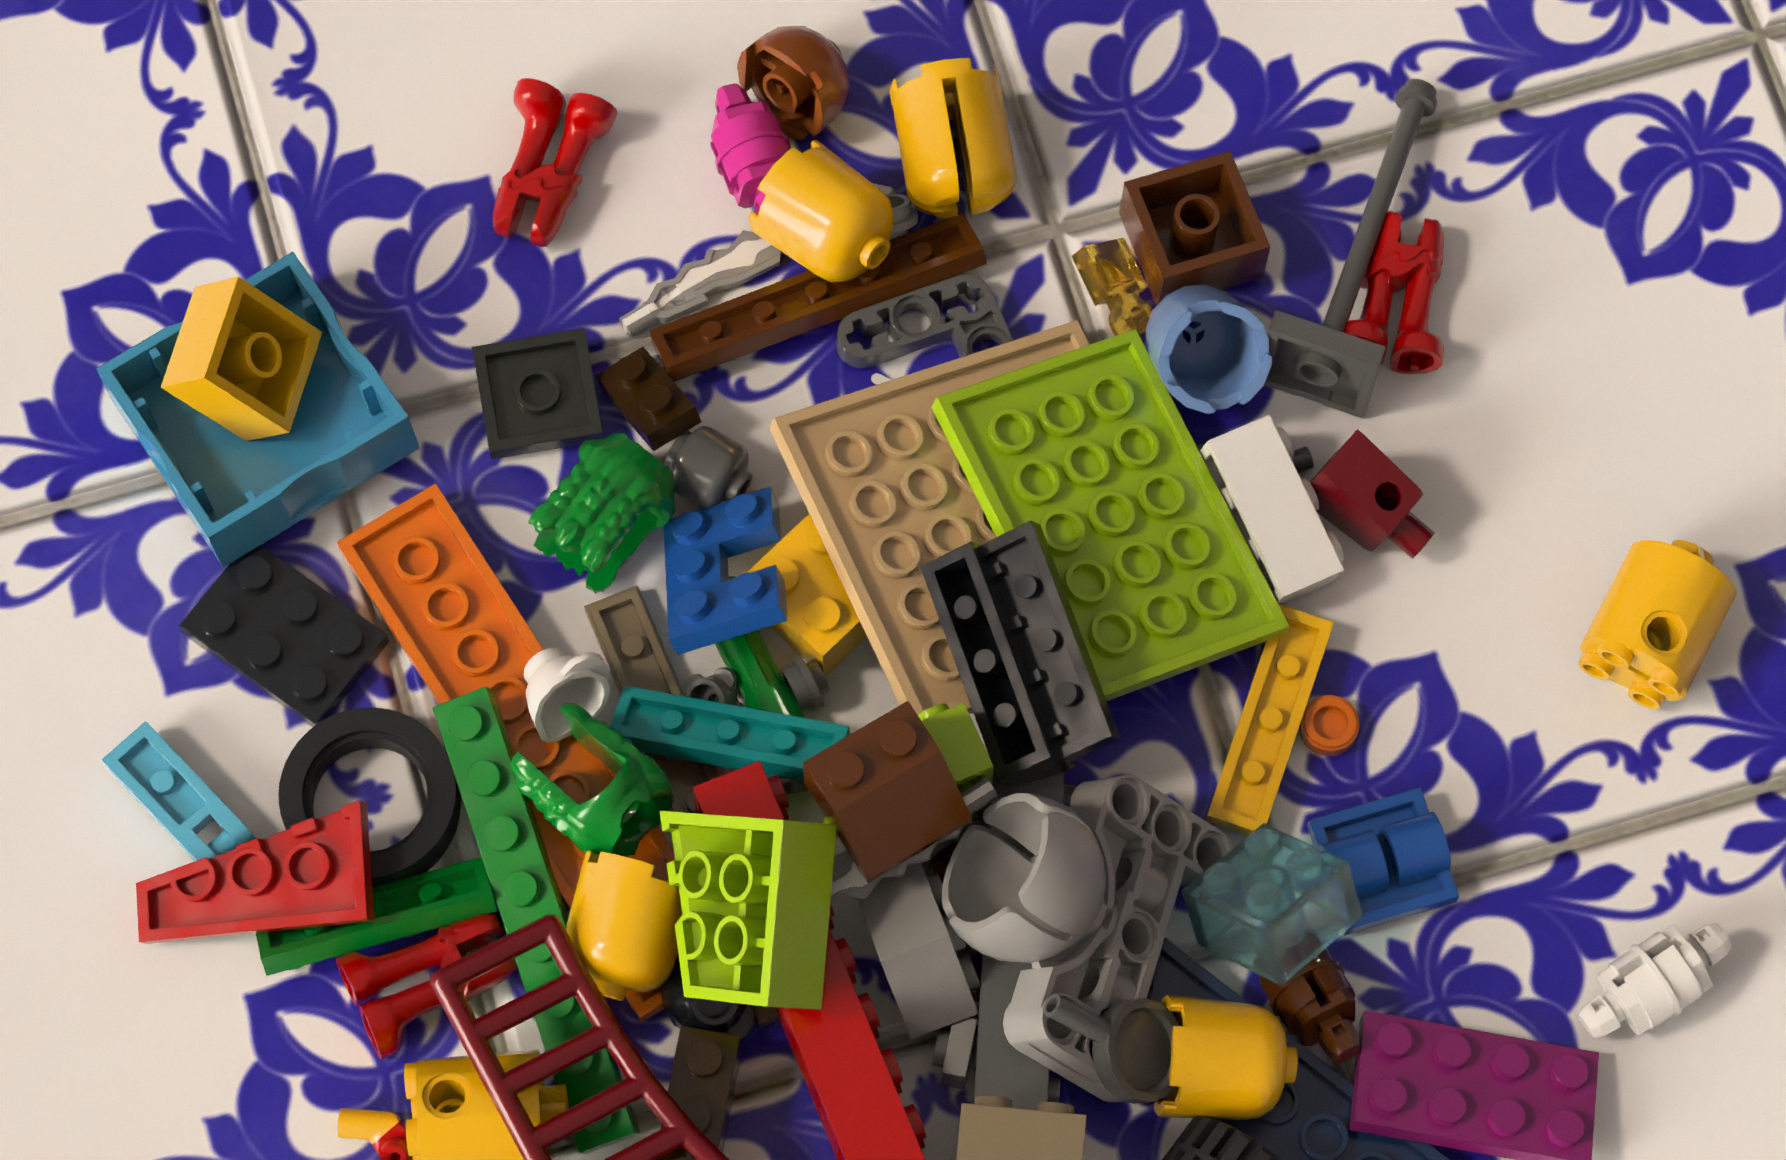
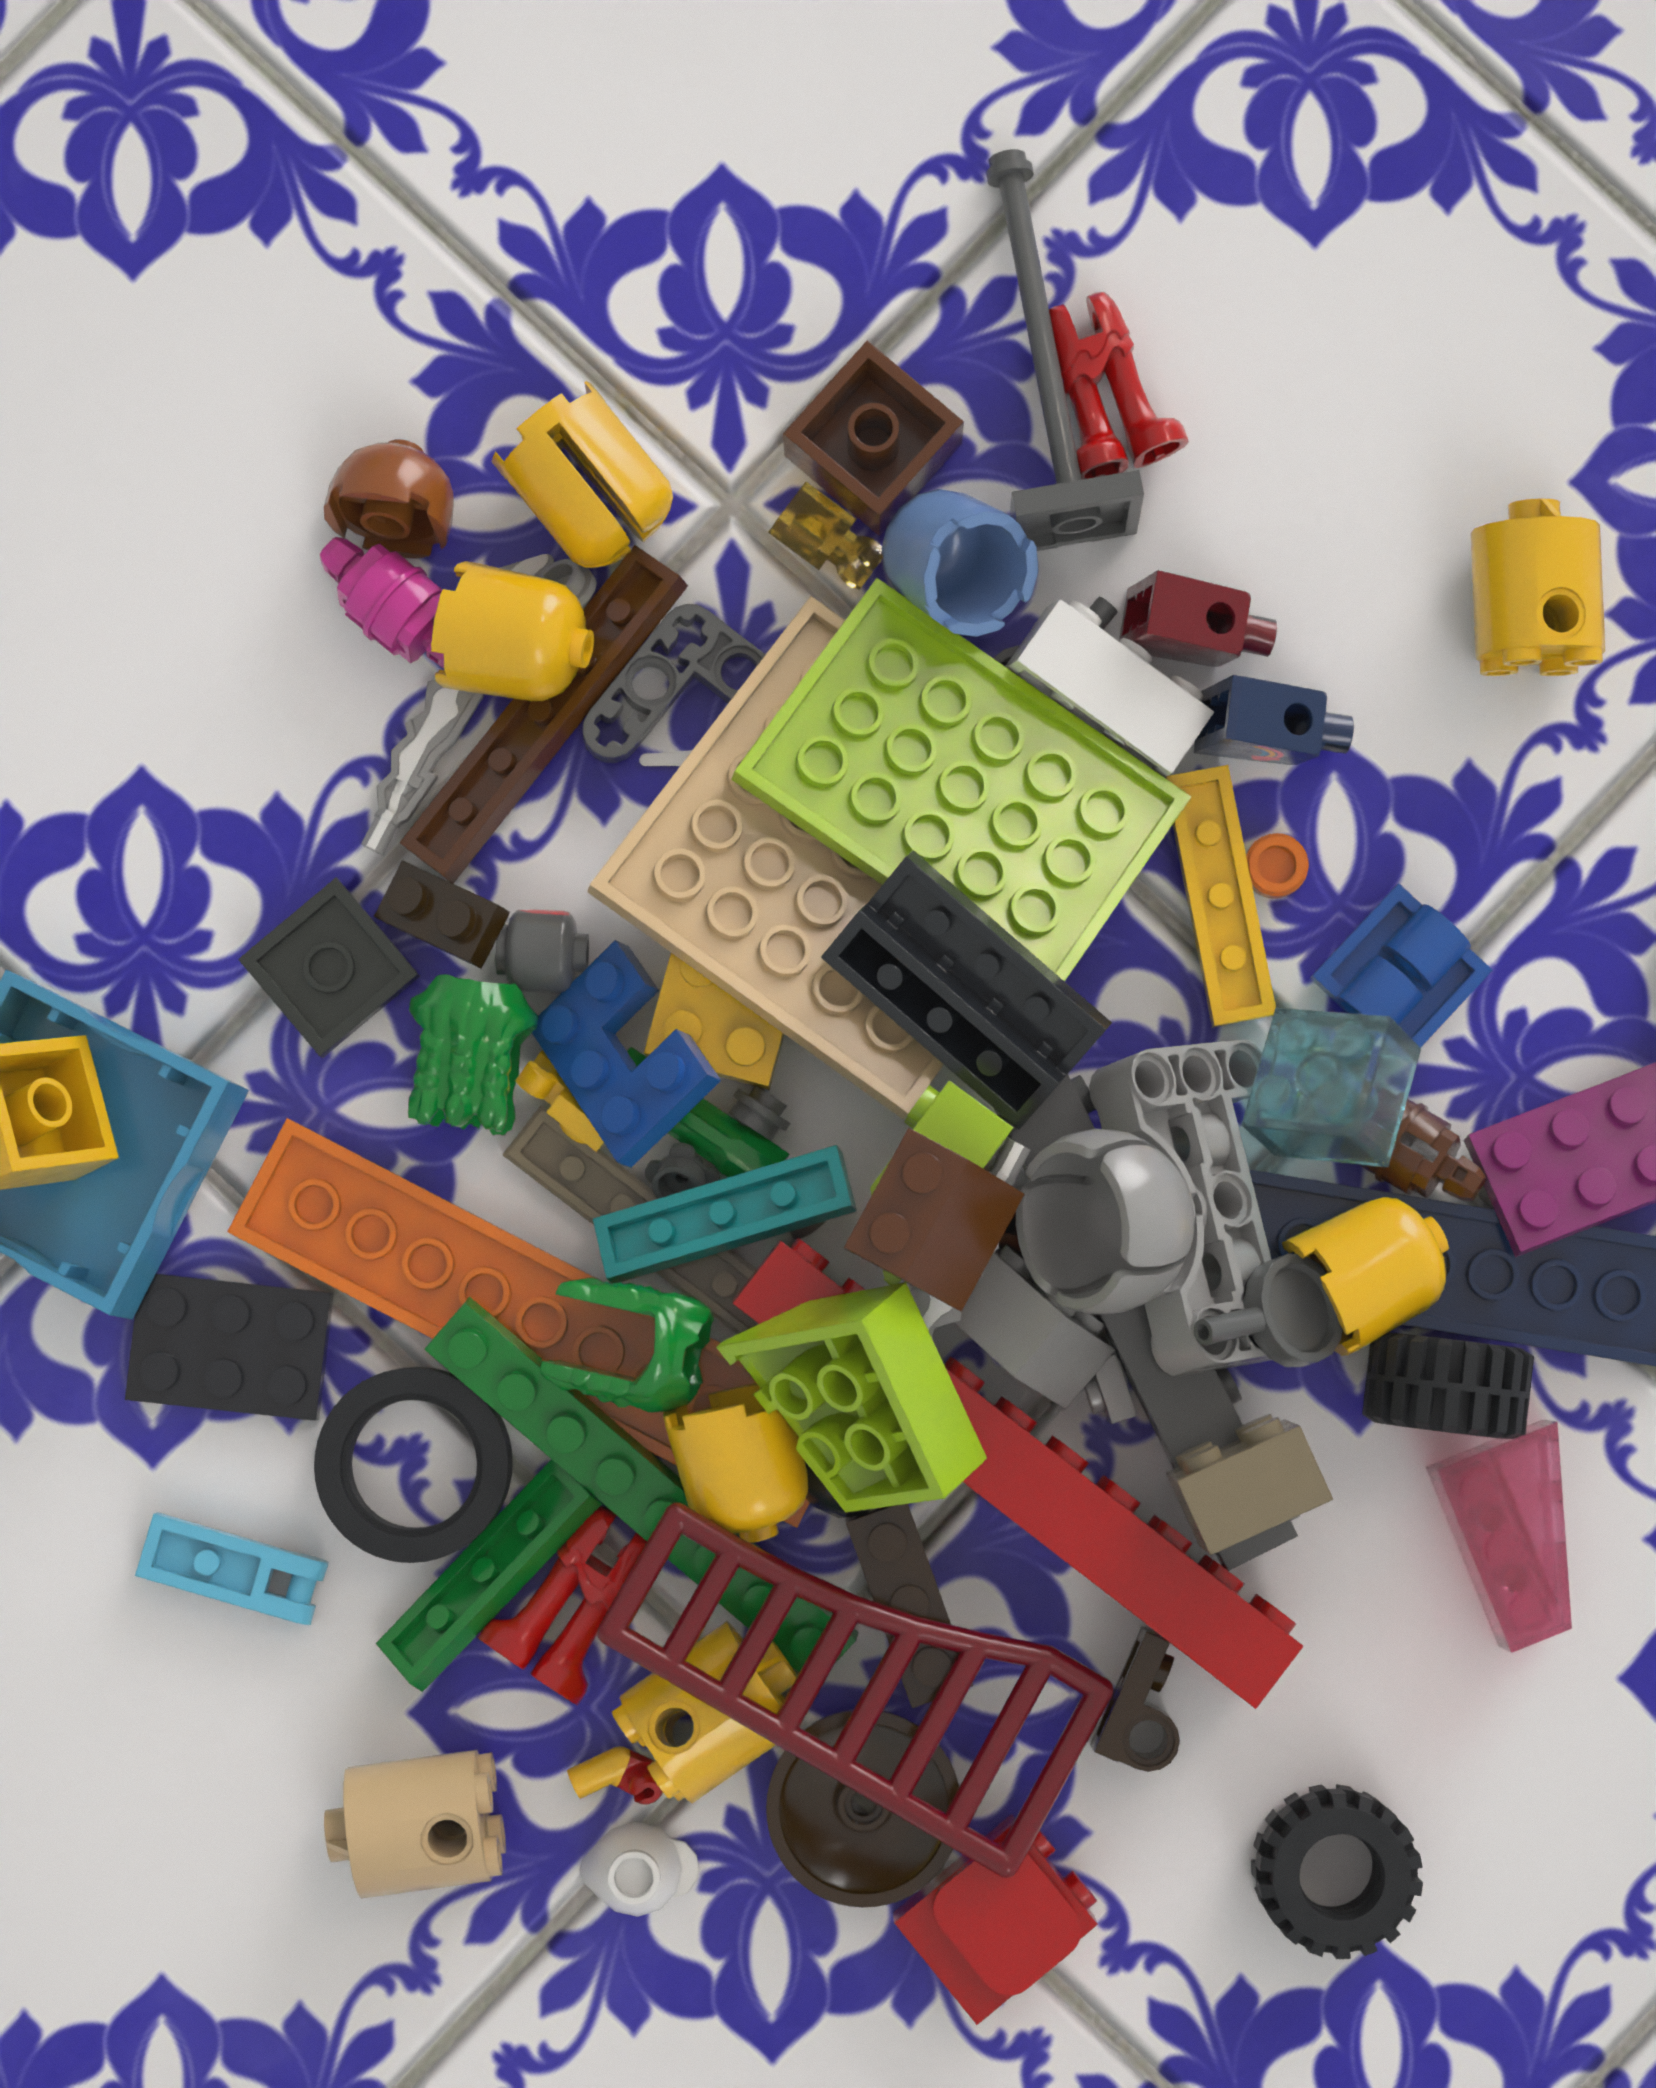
camera: 30 degrees left, 15 degrees up
red wing [136,800,374,944] -> none
red piece [492,78,618,247] -> none
white piece [524,648,611,743] -> none
none -> tan cylinder [324,1750,506,1899]
none -> yellow plate [515,1050,604,1152]
none -> dark blue torso [1194,675,1354,765]

